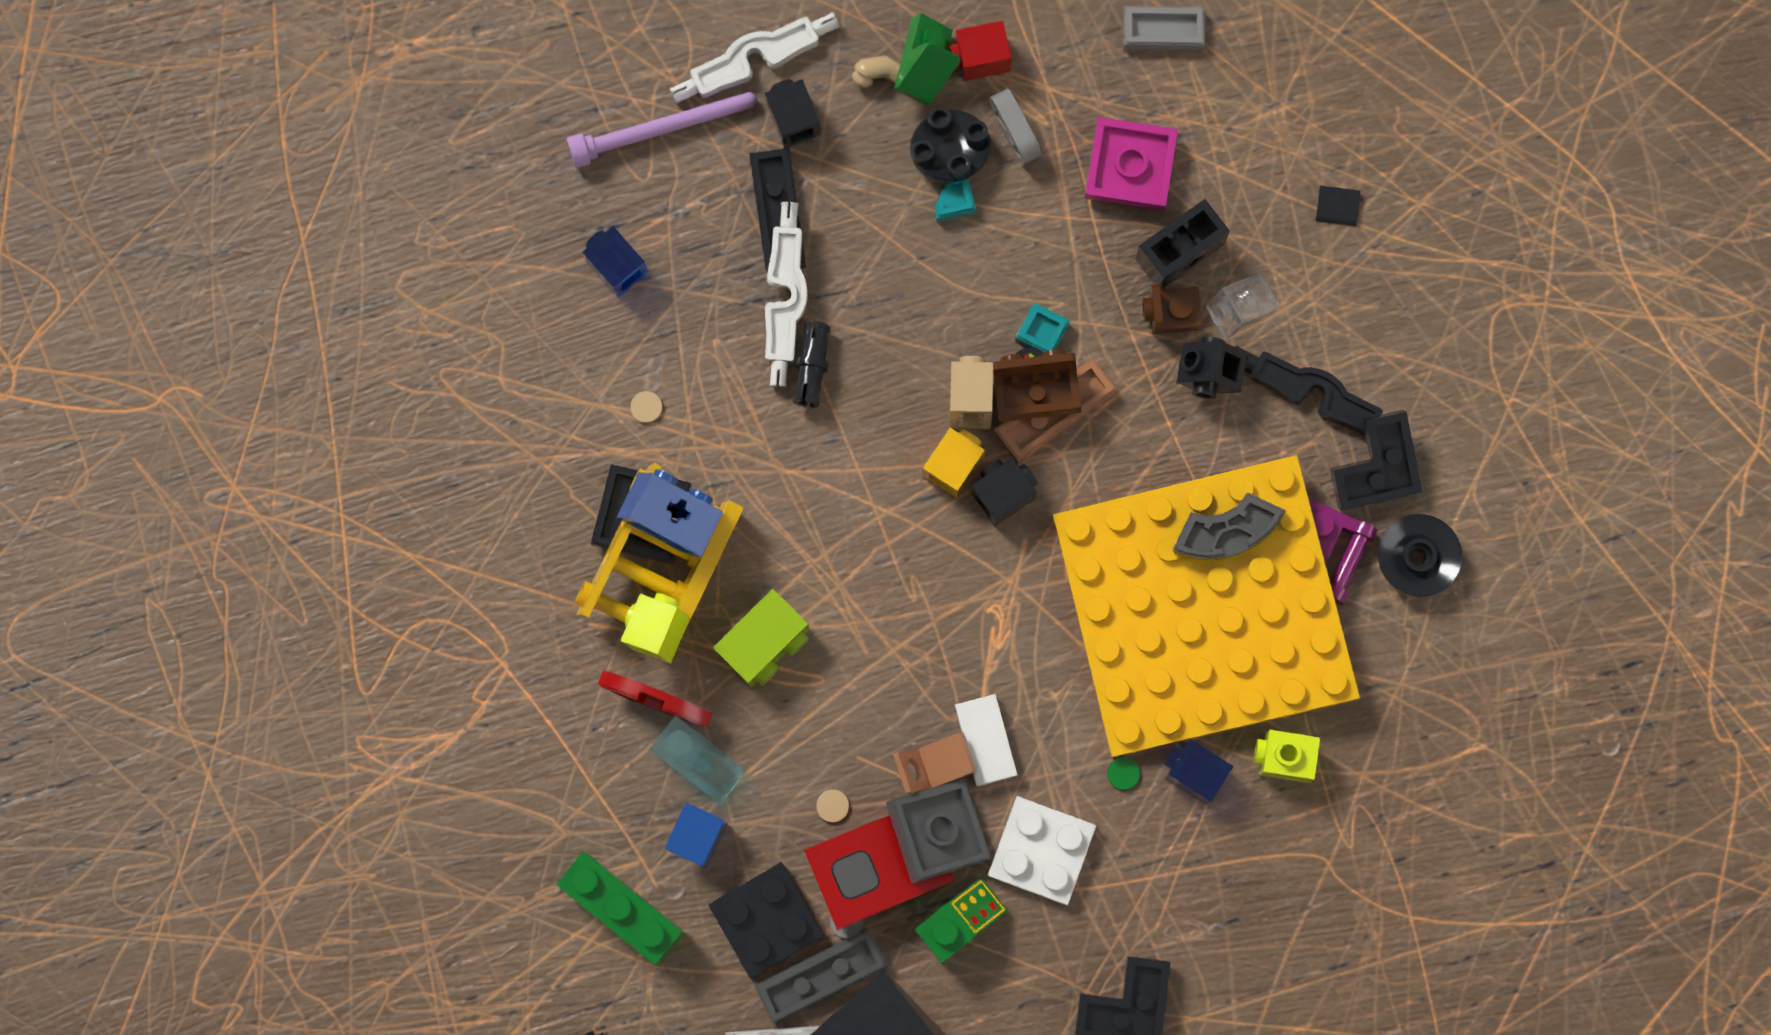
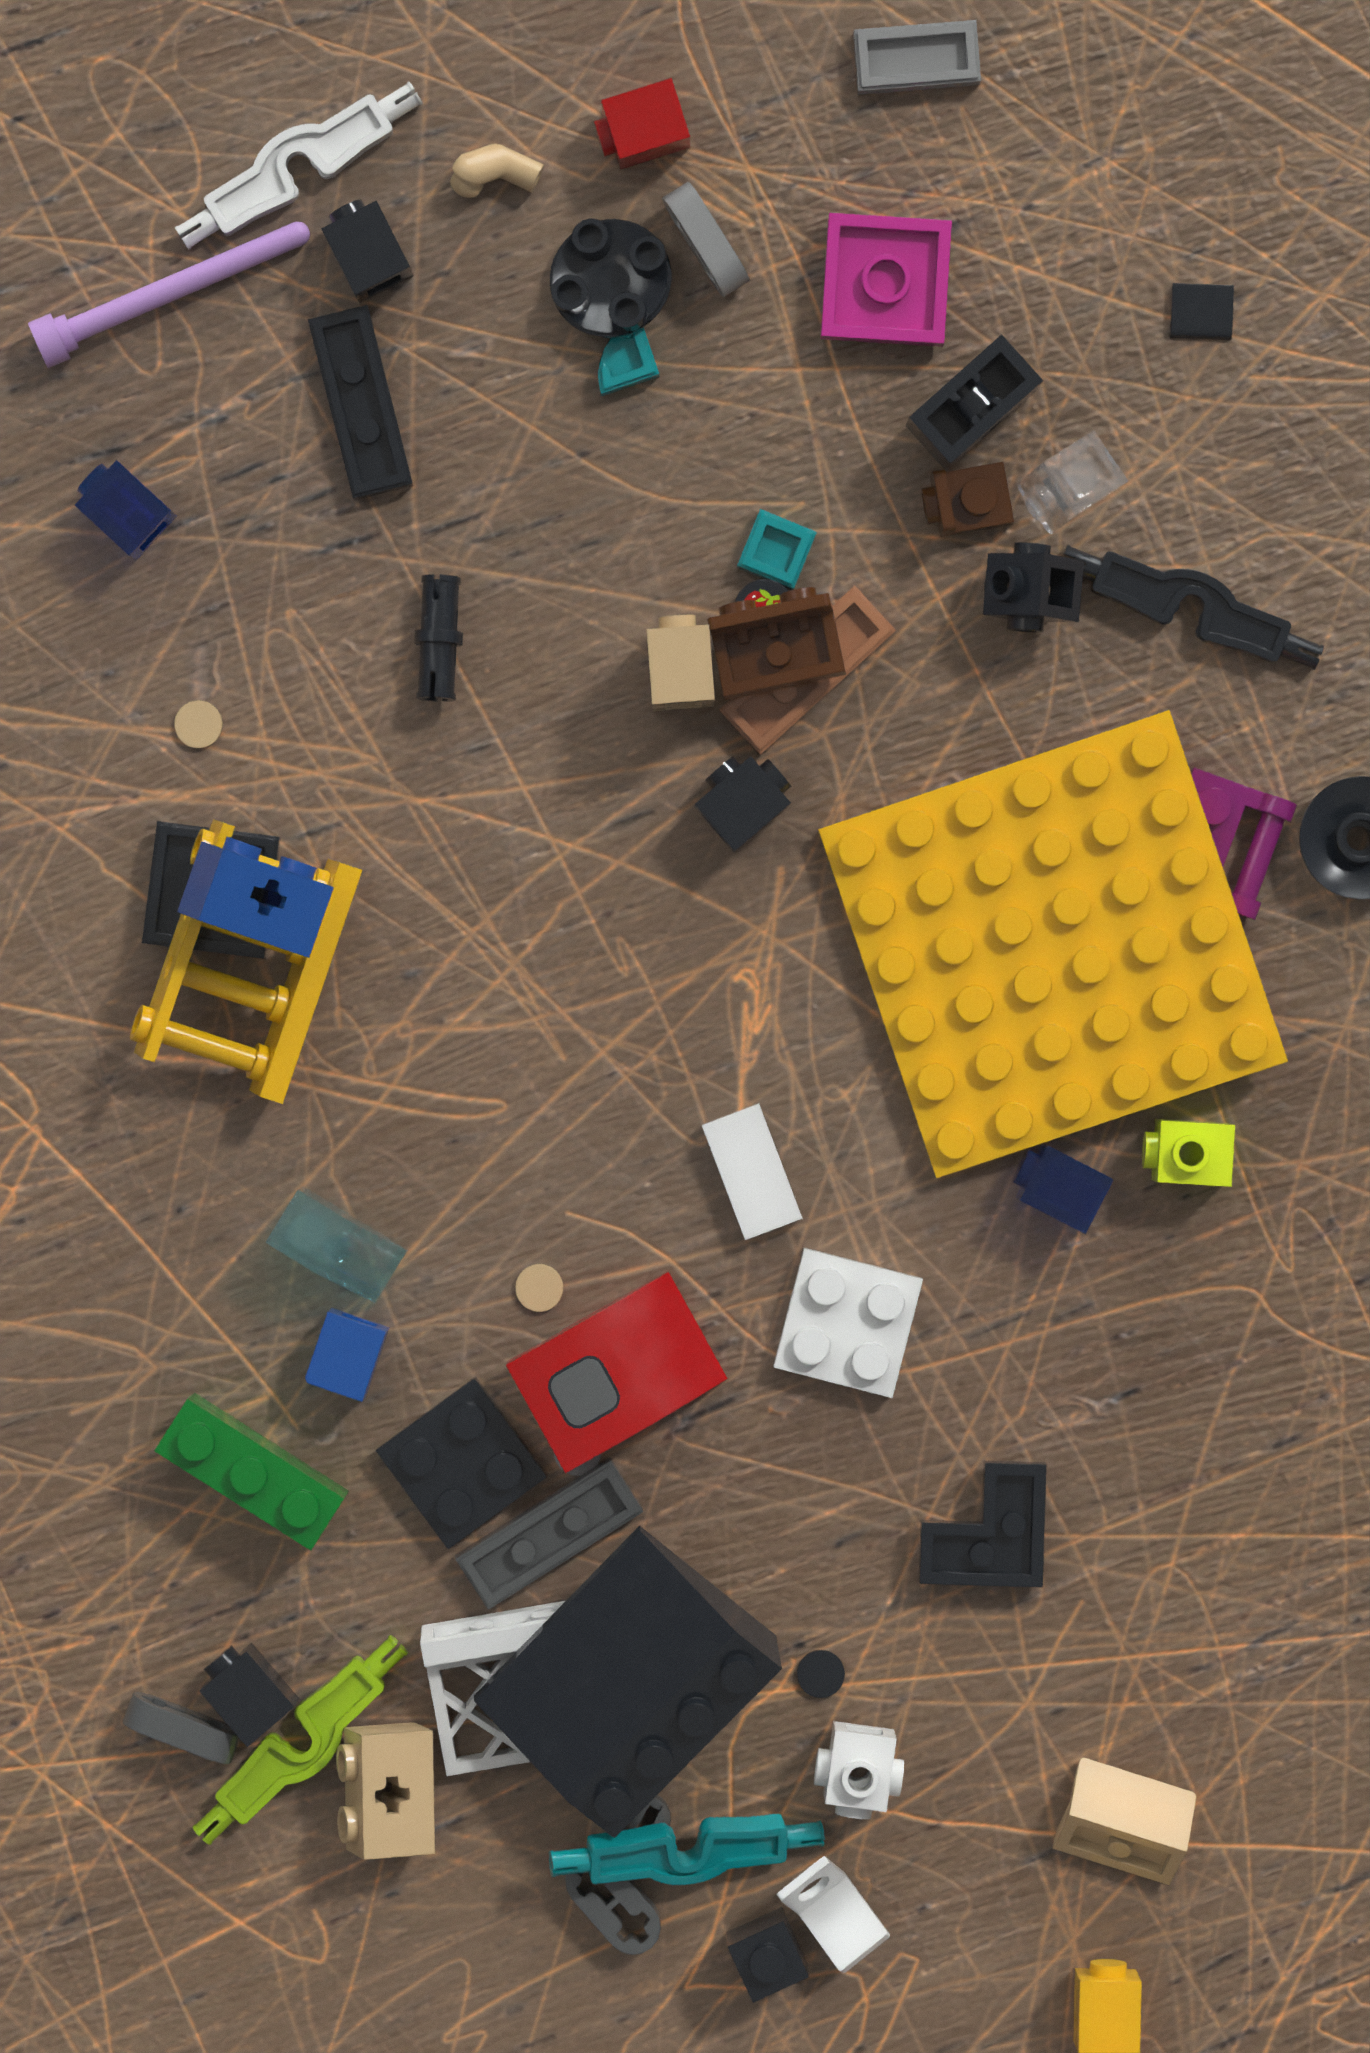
camera: 10 degrees left, 10 degrees up
red tile [597,670,713,727] -> none
neon yellow brick [621,593,690,664] -> none
lime brick [713,589,810,688] -> none
white piece [765,202,808,387] -> none
dark grey tile [886,779,992,884] -> none
nougat bracket [893,732,977,794] -> none
green slope [894,13,961,105] -> none
green slope [915,878,1008,964] -> none
yellow brick [923,428,985,498] -> none
green piece [1107,757,1140,790] -> none
dark grey tile [1173,492,1286,560] -> none
black plate [1330,410,1422,511] -> none

